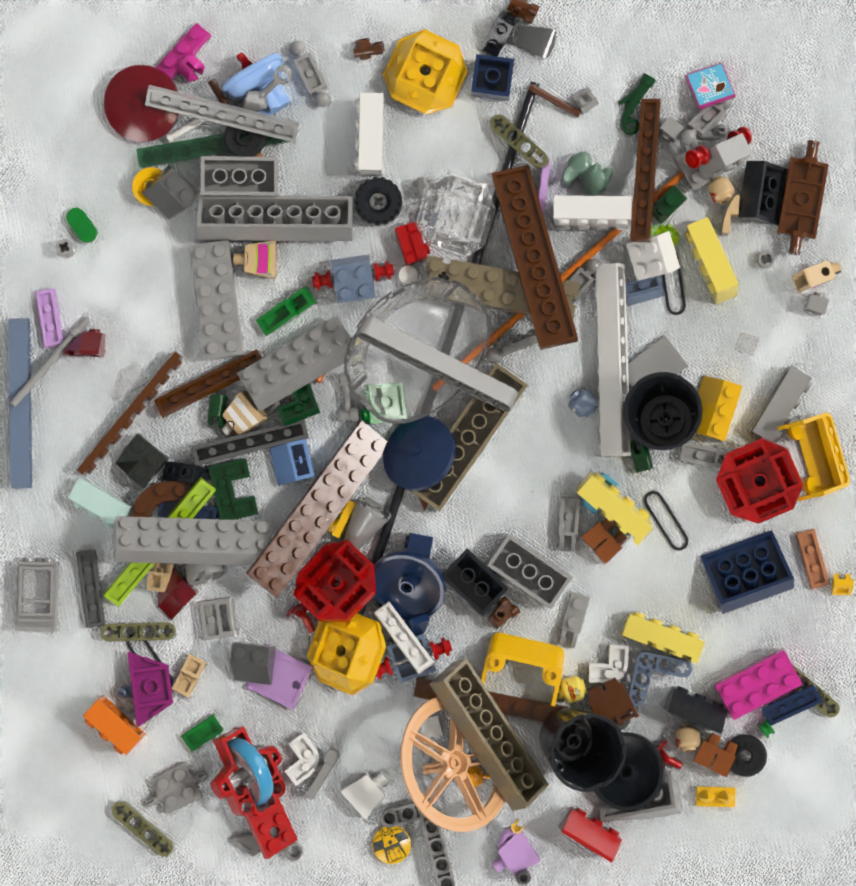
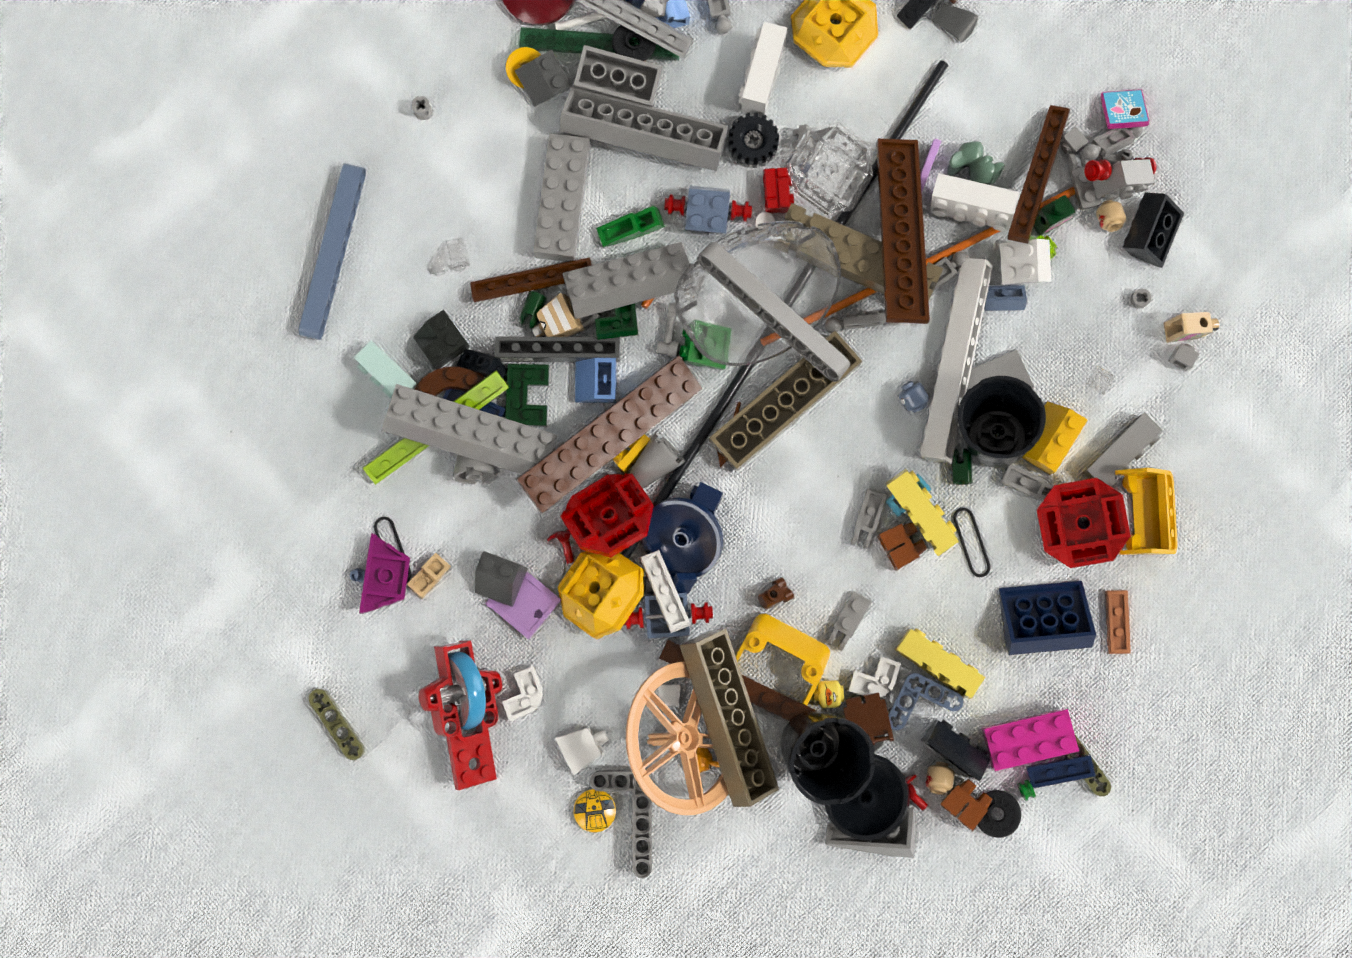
camera: 15 degrees right, 5 degrees down
light grey bar [9,317,91,407] -> none
light grey door [16,557,59,632] -> none
lavender tile [35,288,64,348] -> none
dark red slope [63,329,105,357] -> none
green tile [66,208,98,243] -> none
dark grey tile [76,549,106,628] -> none
reddish brown plate [77,352,183,475] -> none
orange brick [83,696,146,755] -> none
olive beam [100,622,177,642] -> none
tan slope [146,563,174,592] -> none
light grey plate [146,762,208,815] -> none
dark red slope [158,567,199,620] -> none
green tile [181,714,224,752] -> none
light grey plate [199,597,239,640] -> none
light grey piece [229,833,303,861] -> none
tan torso [233,241,277,279] -> none
light grey hinge [305,749,339,800] -> none
dark blue dish [383,416,456,491] -> none
black slope [442,548,509,616] -> none
dark blue brick [471,54,514,101] -> none
light grey brick [487,534,573,609] -> none
olive beam [490,115,549,169] -> none
lavender torso [492,819,541,885] -> none
reddish brown bar [528,83,581,118] -> none
slope [559,807,622,863] -> none
light grey tile [572,87,599,115] -> none
dark green plant [618,73,656,135] -> none
black piece [662,253,686,315] -> none
light yellow wedge [684,217,739,304] -> none
yellow tile [696,786,735,807] -> none
tan slope [720,195,740,236] -> none
reddish brown plate [777,140,829,255] -> none
yellow tile [831,573,854,595] -> none

